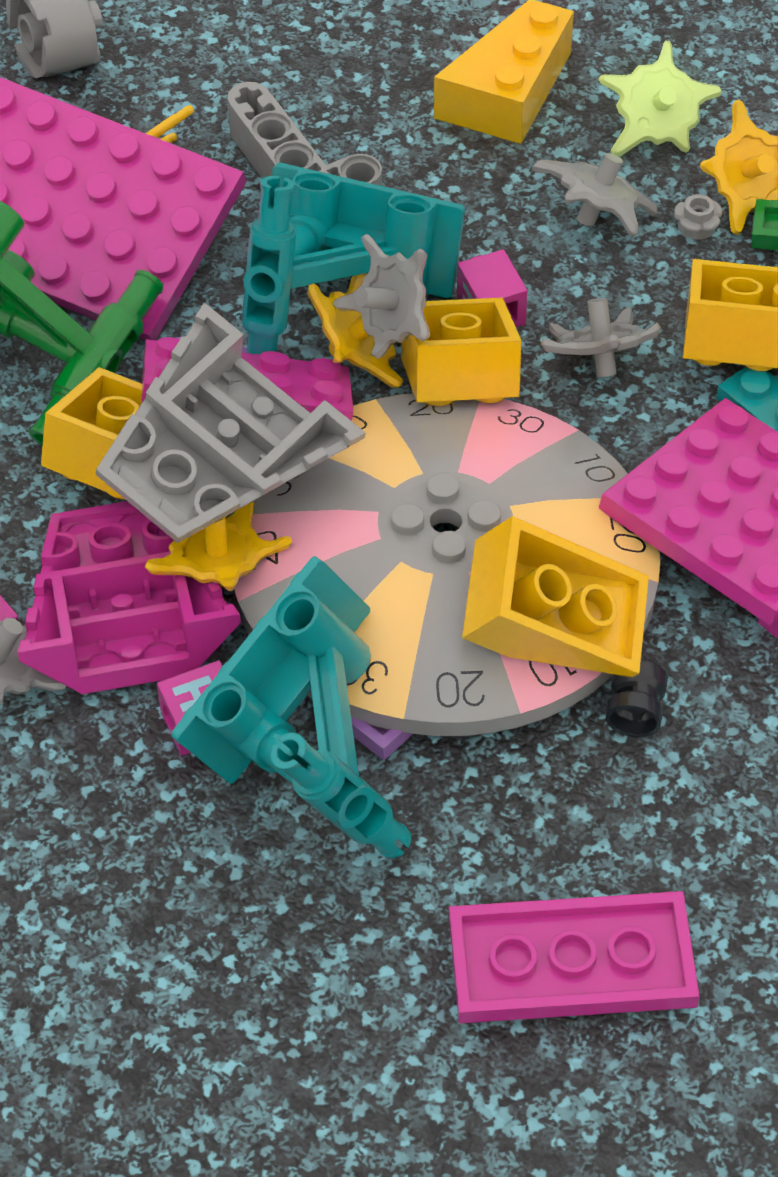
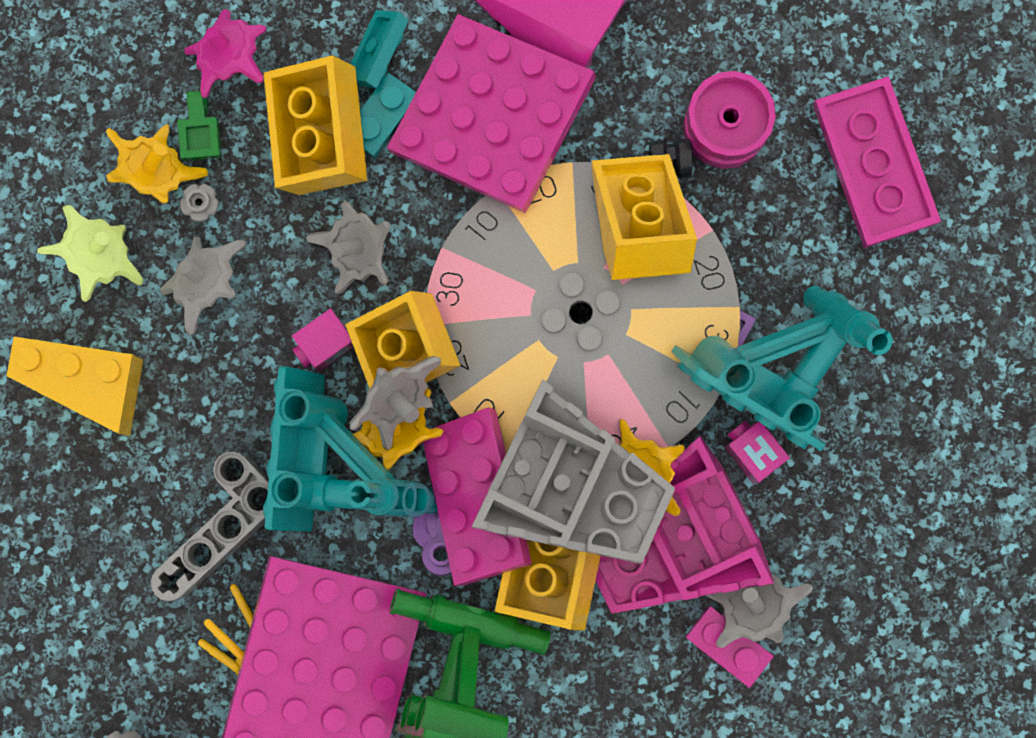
camera: 105 degrees left, 30 degrees up
none -> dark pink wheel [683,71,776,169]

